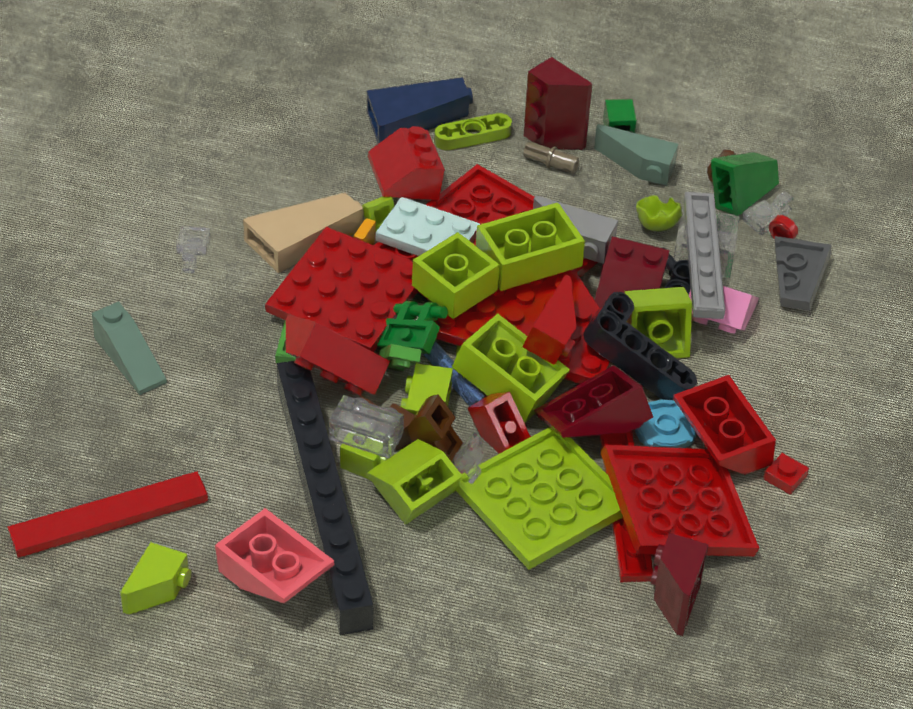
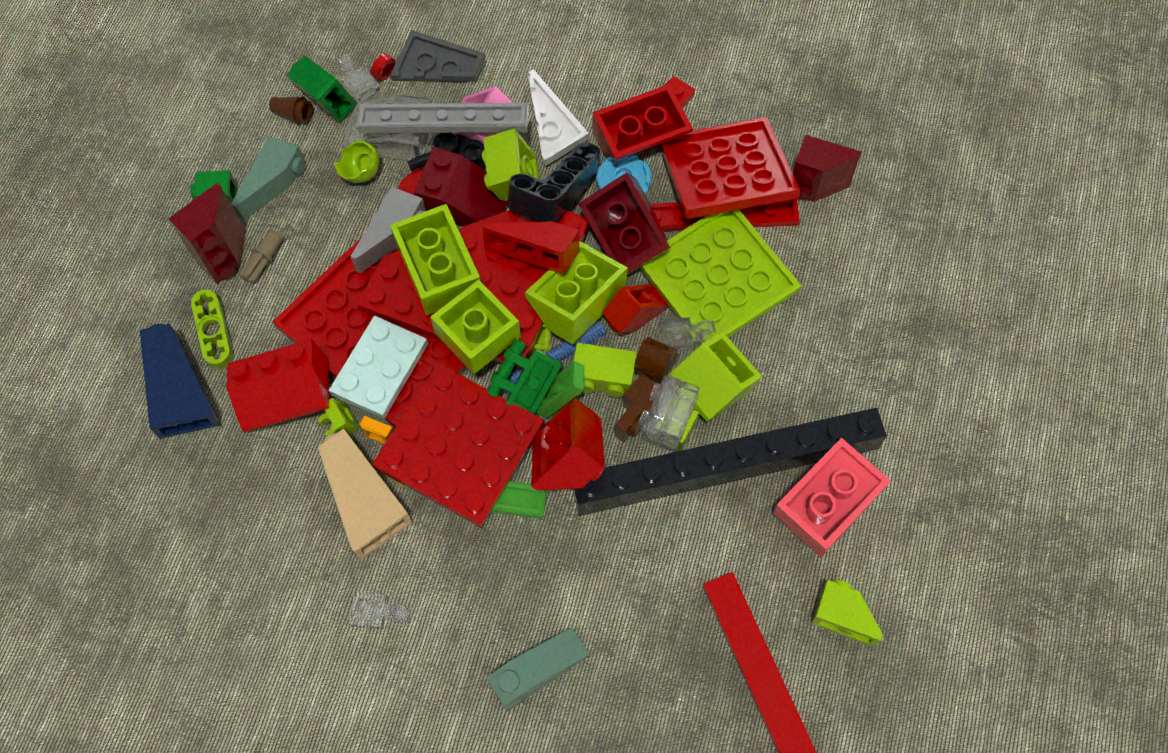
camera: 85 degrees left, 20 degrees up
none -> white wing [528,69,589,166]

